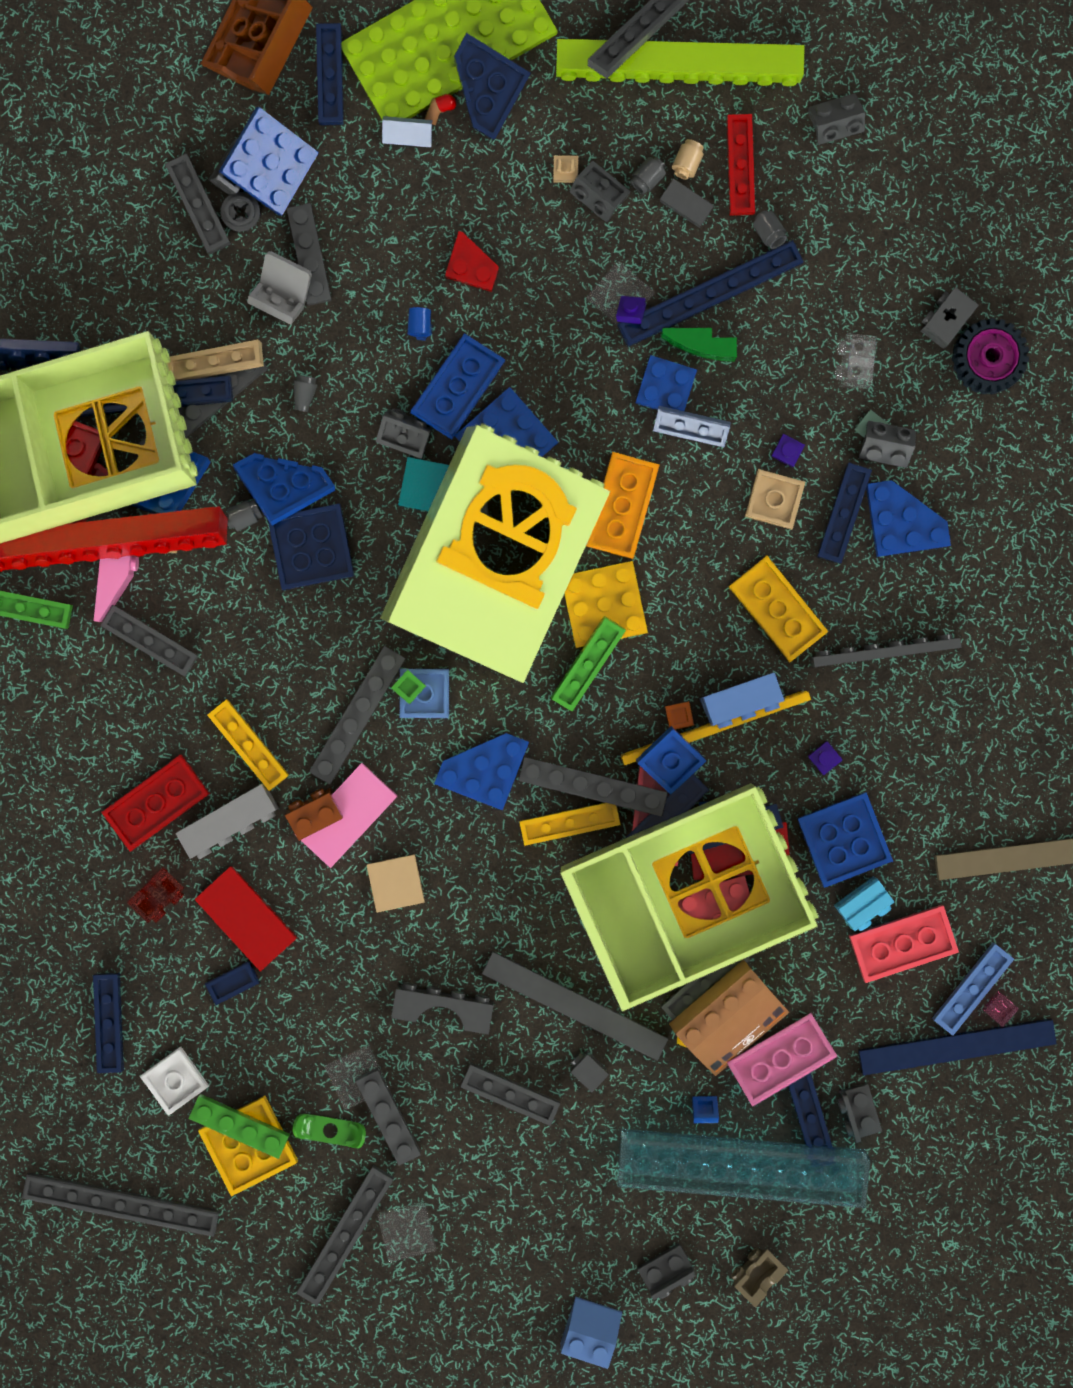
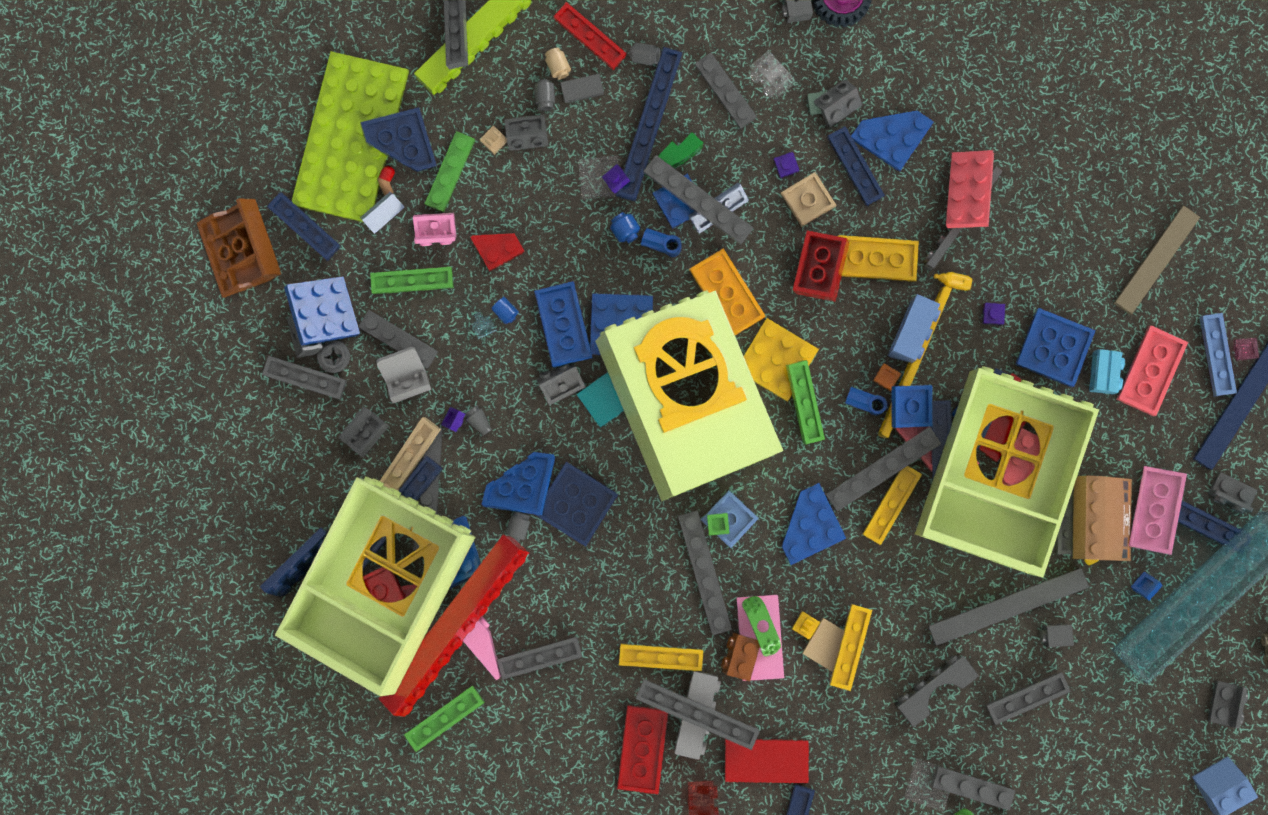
camera: 45 degrees left, 5 degrees down
none -> dark grey bracket [339,407,389,458]
none -> bright green plate [370,267,454,294]
none -> bright pink bracket [413,213,456,246]
none -> bright green plate [425,131,475,213]
none -> dark purple plate [441,407,465,432]
none -> clear light blue tile [471,312,497,339]
none -> blue head [610,212,640,244]
none -> dark grey plate [635,679,760,750]
none -> blue piece [641,228,682,257]
none -> dark grey plate [643,155,753,245]
none -> dark grey plate [694,53,757,129]
none -> bright green piece [742,596,781,656]
none -> yellow tile [791,611,820,640]
none -> red brick [793,231,850,302]
none -> yellow plate [829,604,872,691]
none -> blue piece [845,387,887,416]
none -> yellow piece [934,272,972,291]
none -> coral plate [946,150,994,228]

